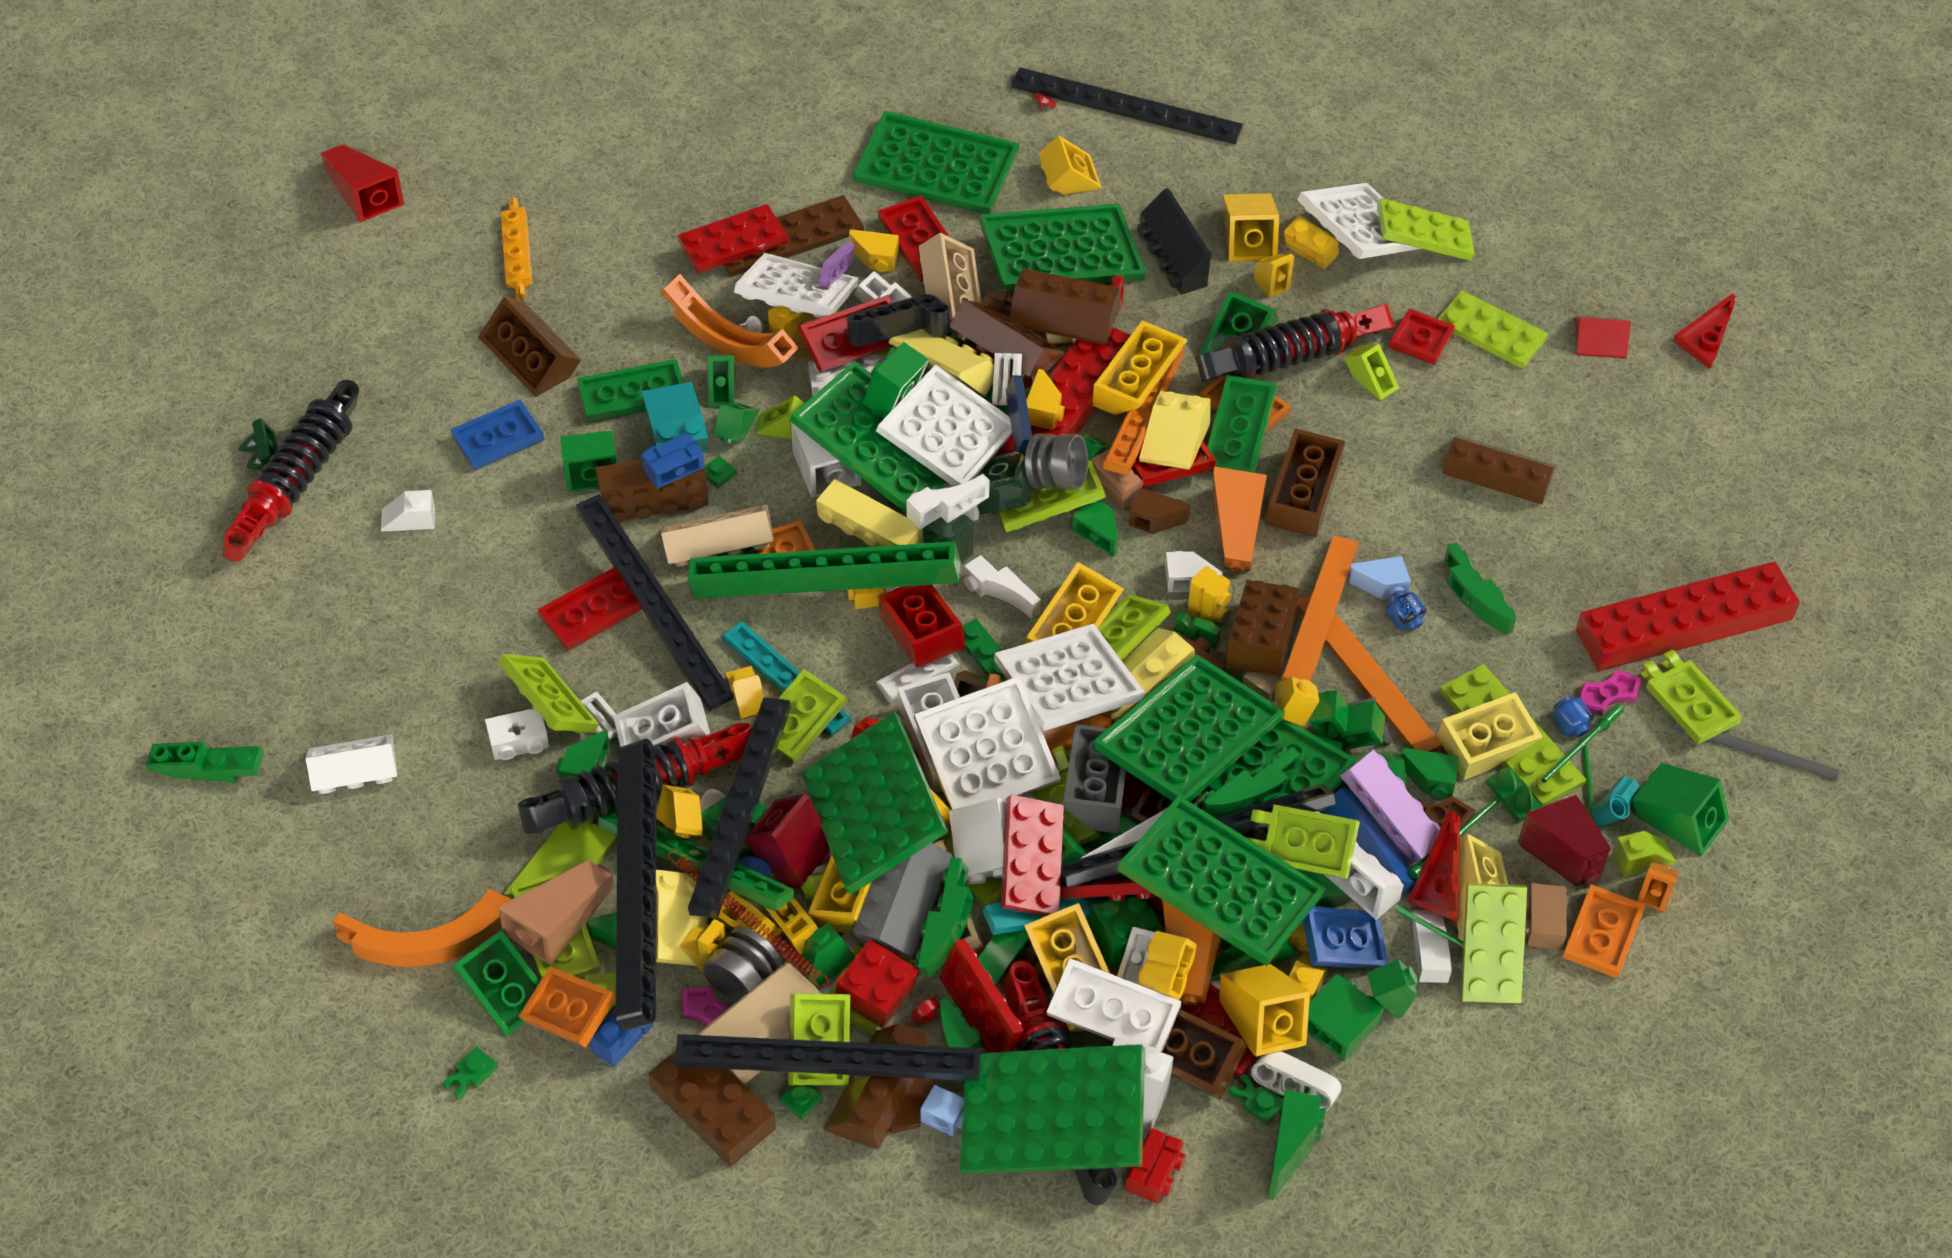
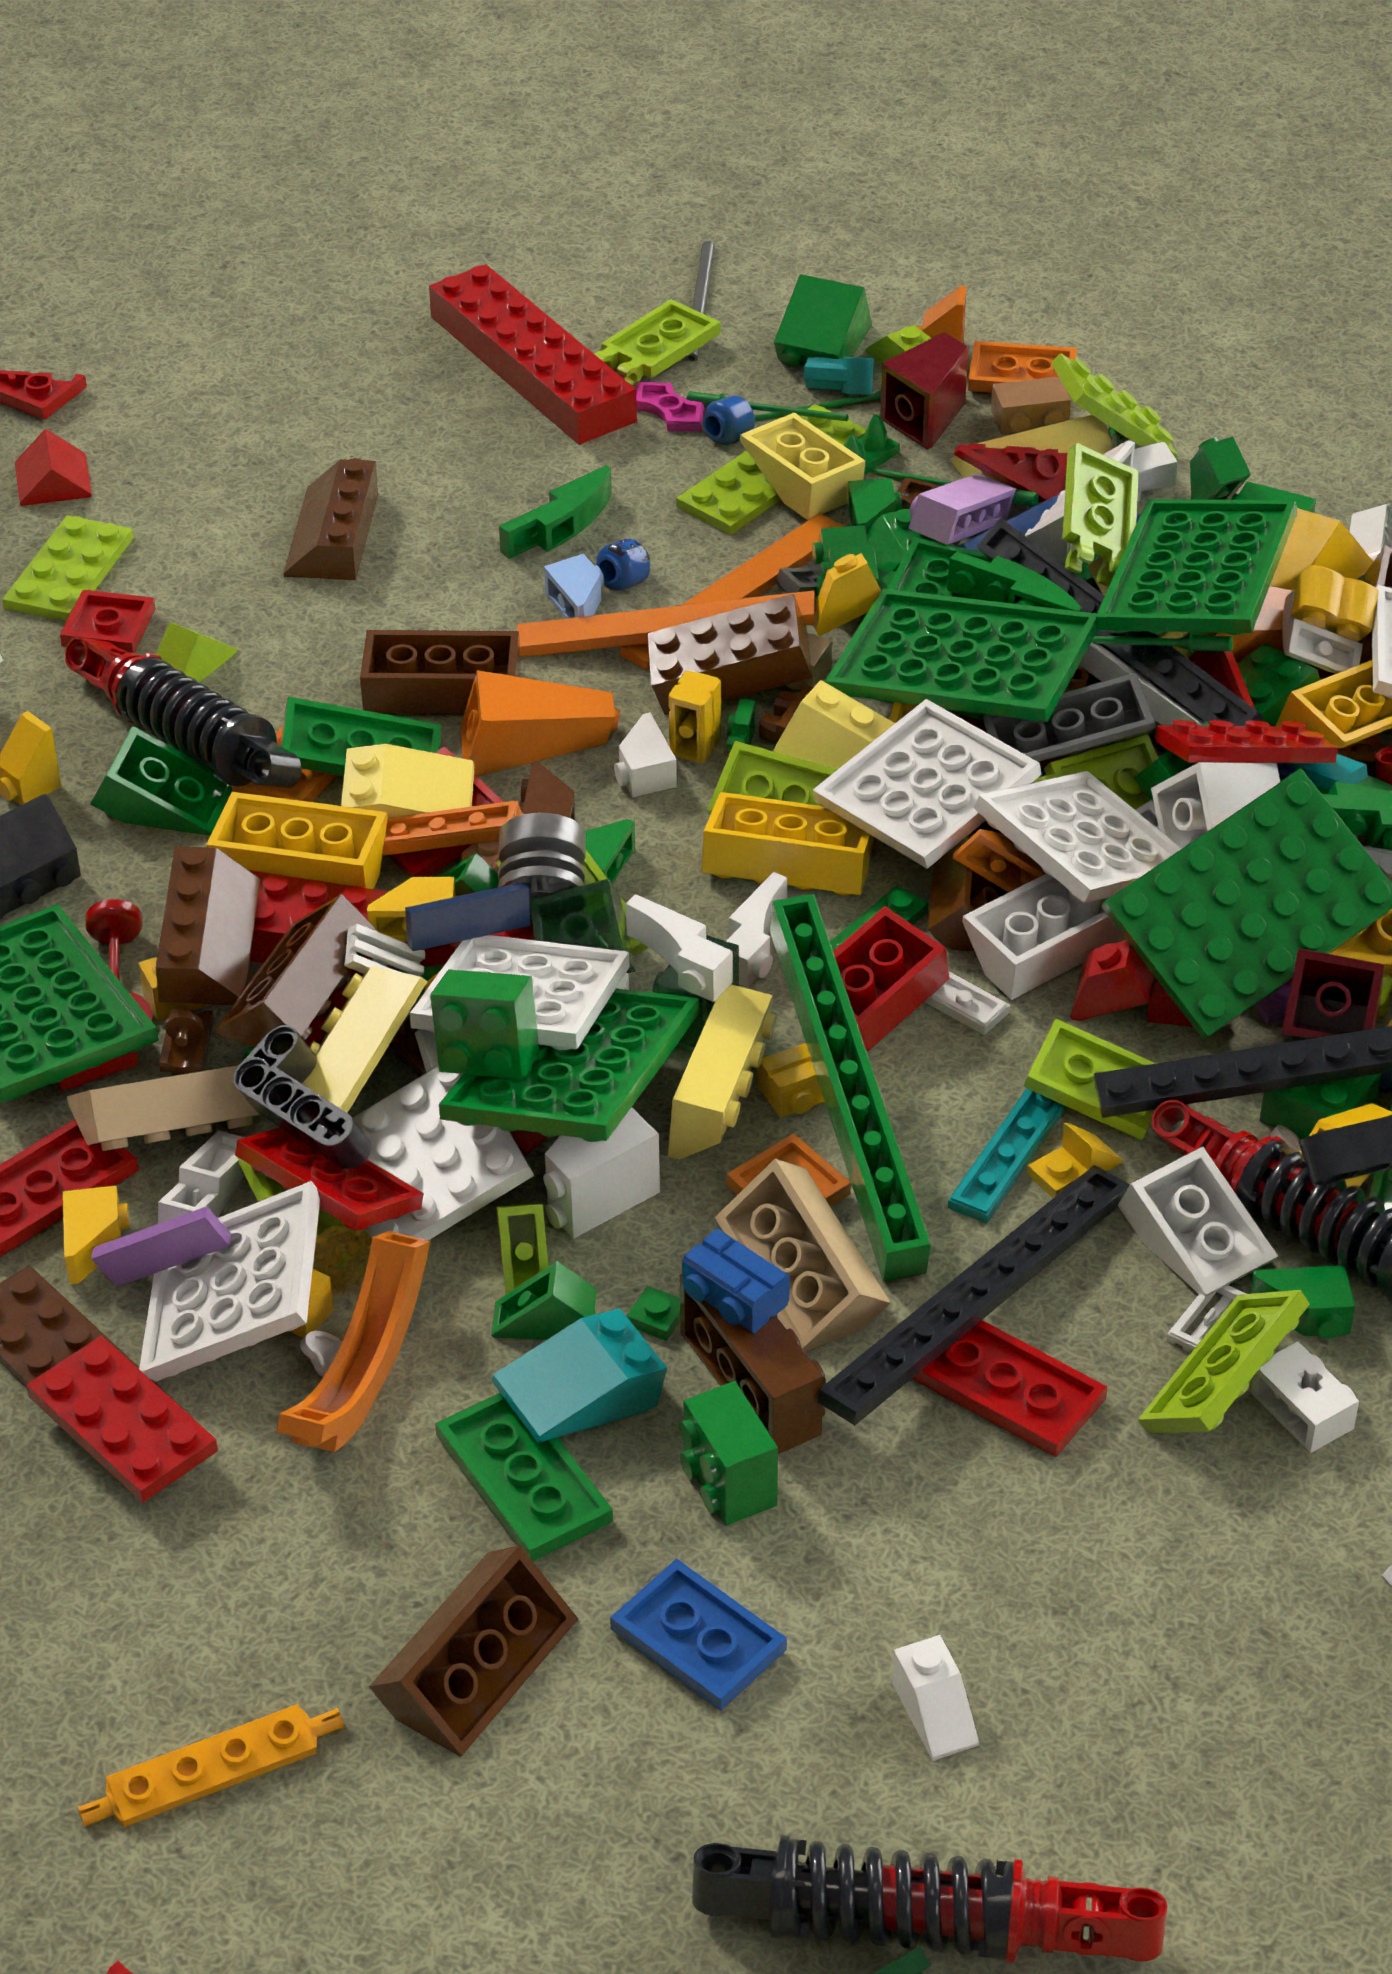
camera: 105 degrees left, 10 degrees down
green slope [708,354,735,407] -> none

